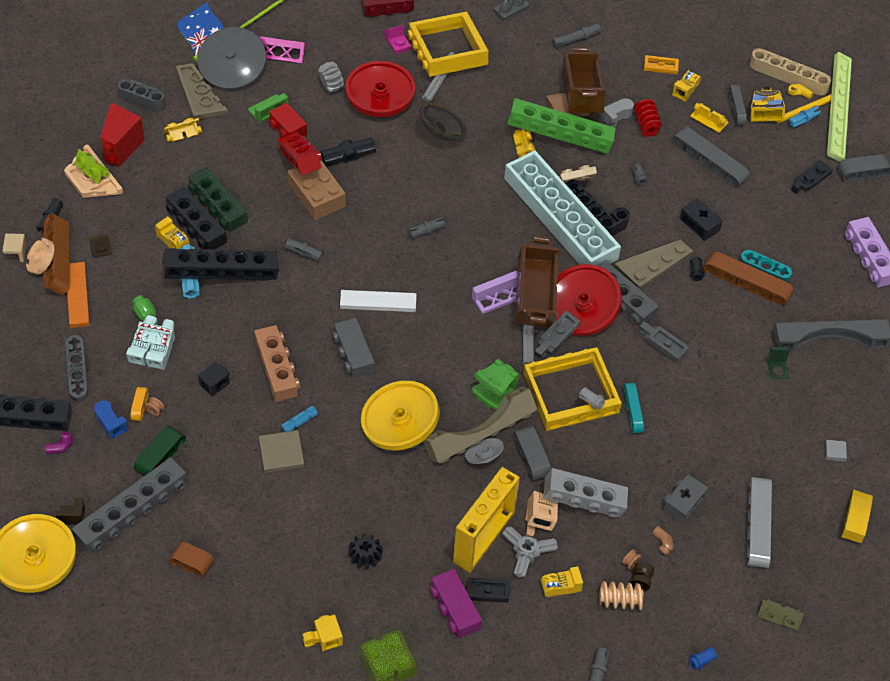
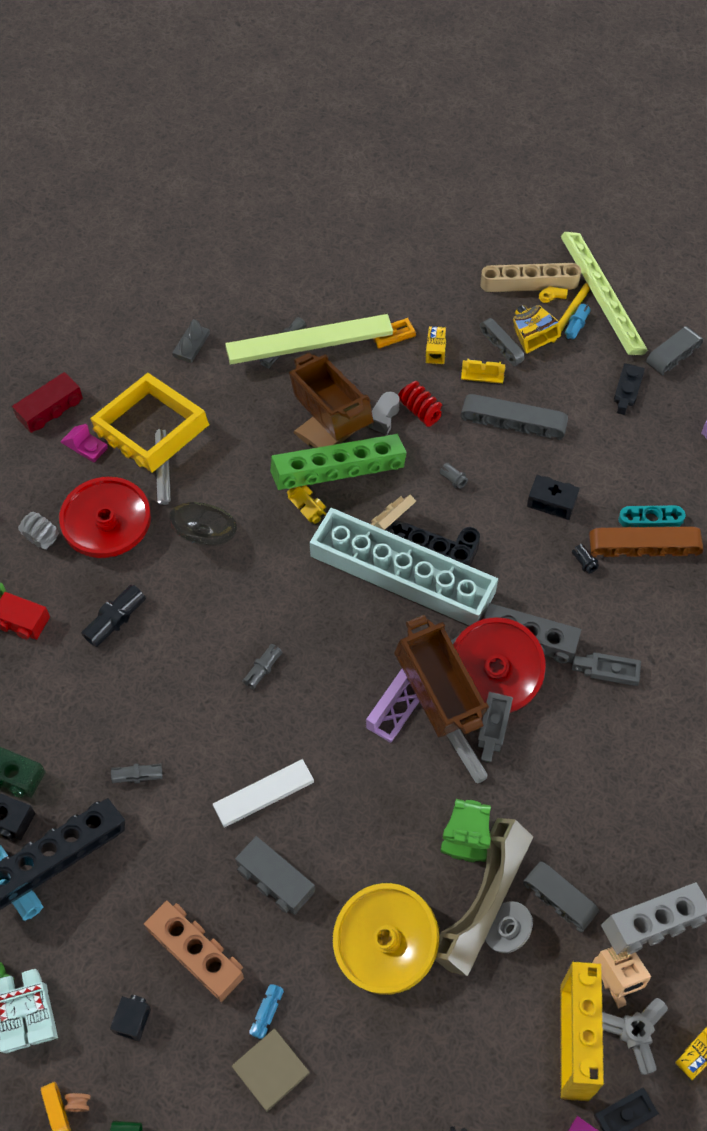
camera: 25 degrees left, 5 degrees up
red brick [277,131,322,176] -> none
medium nougat brick [287,161,346,220] -> none
yellow window [523,347,622,431] -> none
light grey pin [579,387,605,409] -> none
dark tan wing [614,239,693,289] -> none
teal beam [623,383,644,434] -> none
none -> yellowish green tile [225,314,393,364]

